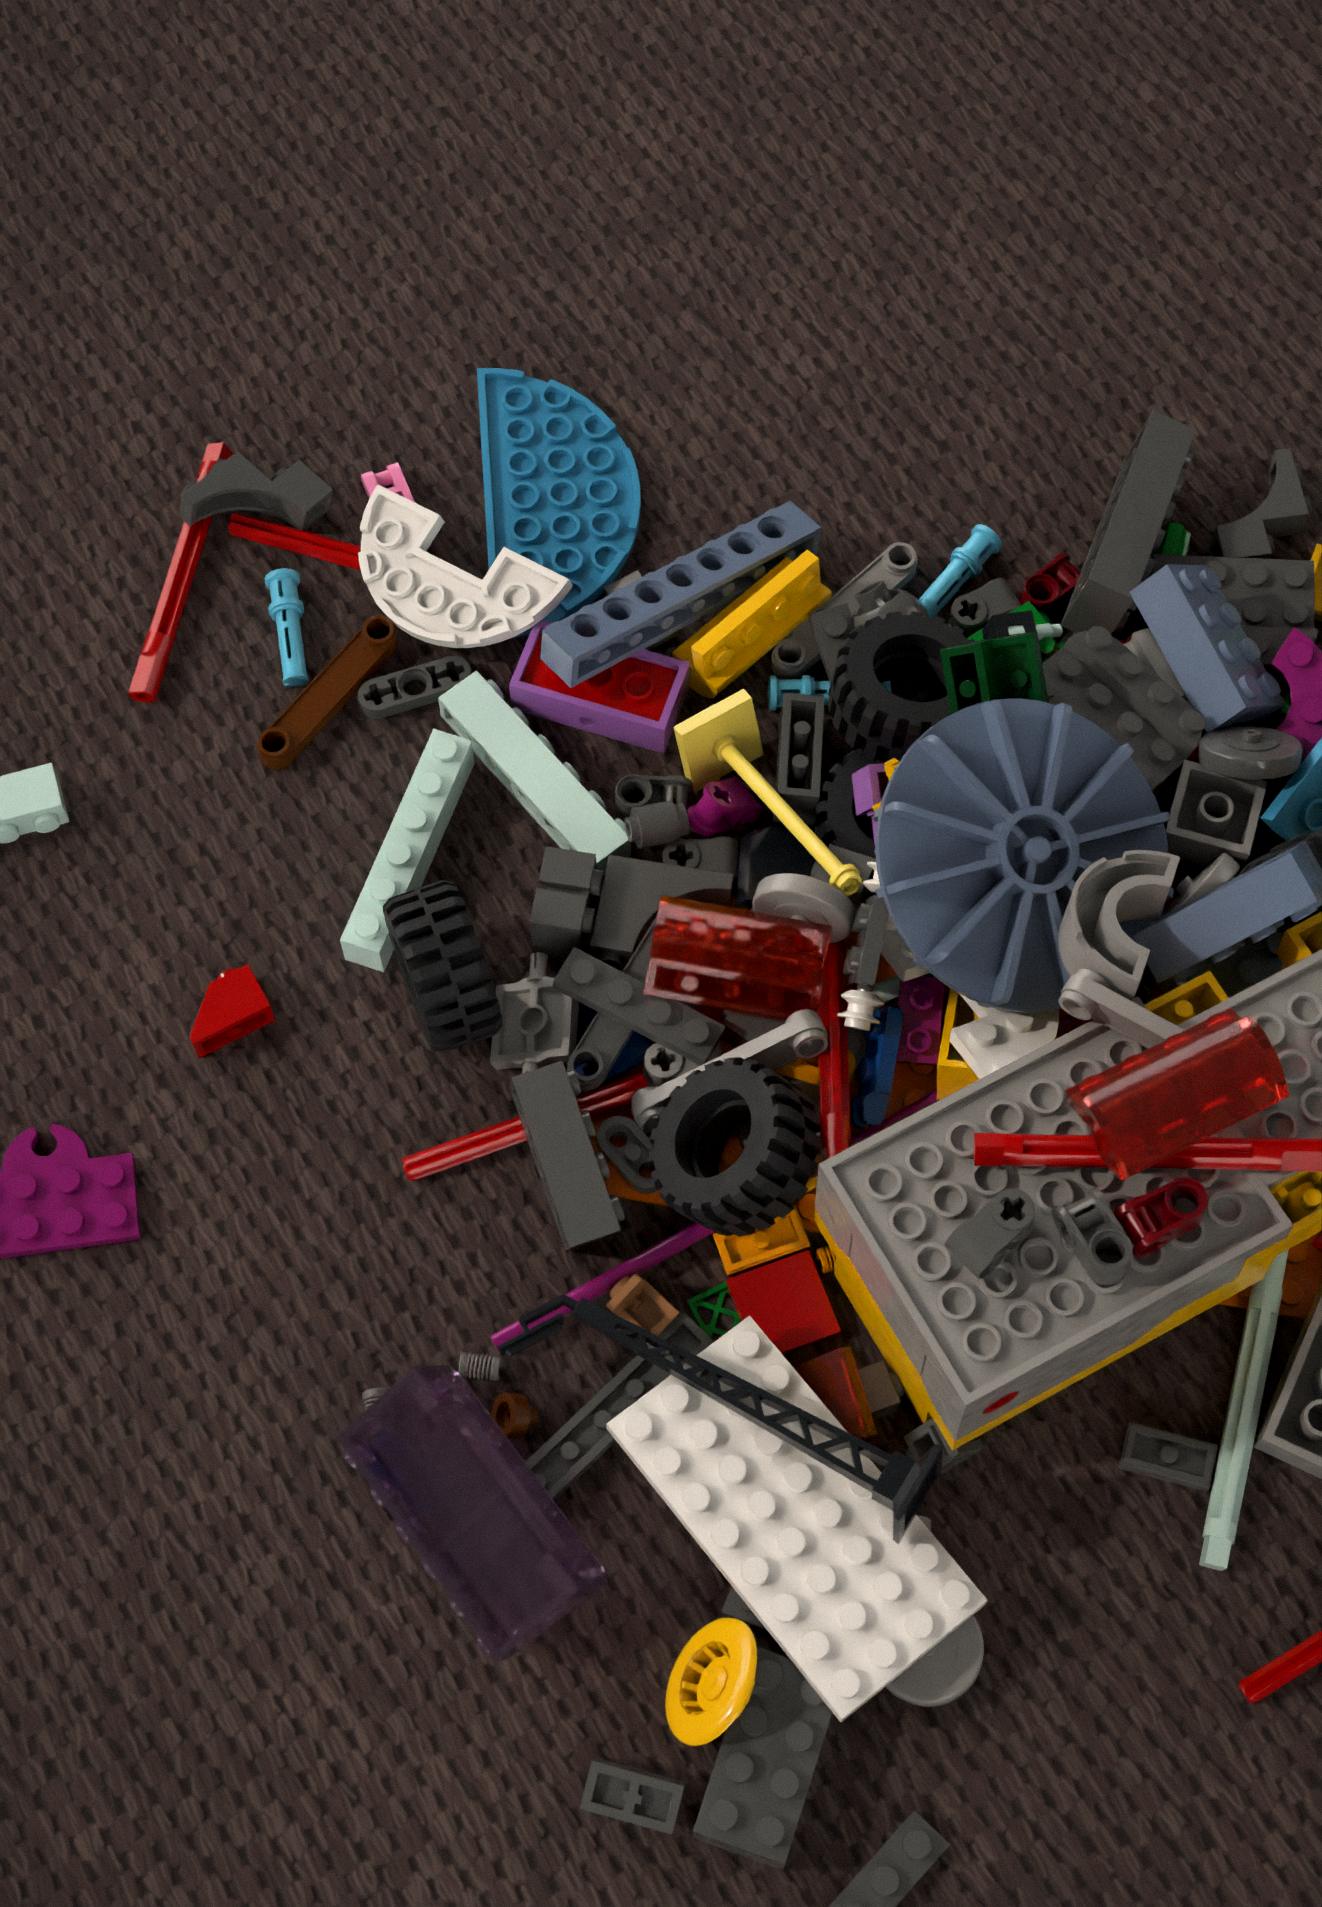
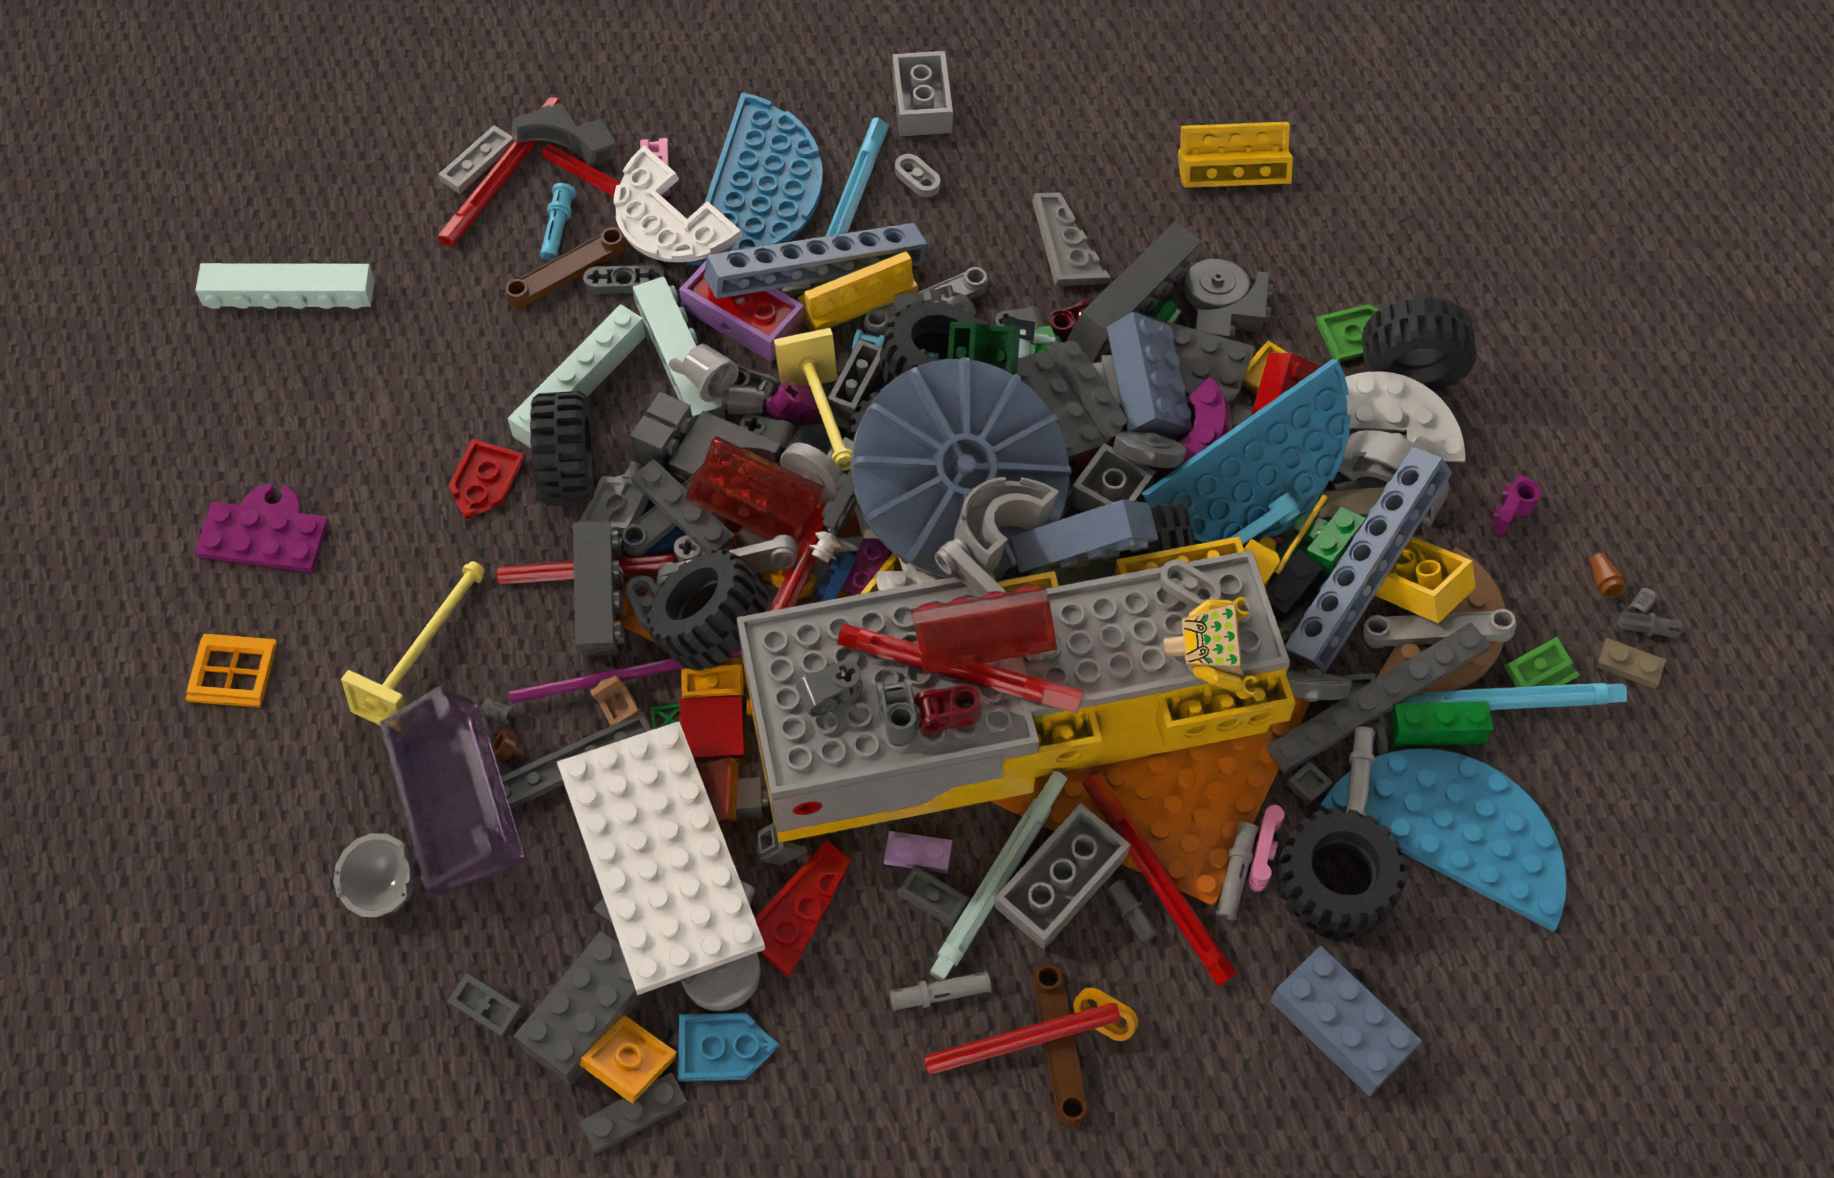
camera: 15 degrees right, 5 degrees down
red slope [189,964,275,1058] -> none
black piece [498,1294,943,1544] -> none
yellow wheel [665,1617,757,1746] -> none
medium azure pin [919,524,1003,619] -> none
none -> light orange piece [186,634,277,708]
none -> light grey cylinder [333,833,415,917]
none -> light yellow tile [341,561,485,736]
none -> light grey plate [438,125,514,194]
none -> red tile [449,439,526,520]
none -> light orange plate [580,1015,677,1104]
none -> light grey hat [669,344,739,402]
none -> dark azure tile [678,1013,780,1082]
none -> red wing [755,841,851,979]
none -> medium azure piece [822,118,889,282]
none -> lavender plate [884,831,952,874]
none -> light grey pin [889,971,991,1011]
none -> light grey brick [892,51,953,136]
none -> light grey plate [895,154,940,197]
none -> light grey wing [1032,193,1110,286]
none -> yellow brick [1178,122,1293,188]
none -> dark grey wheel [1183,259,1251,310]

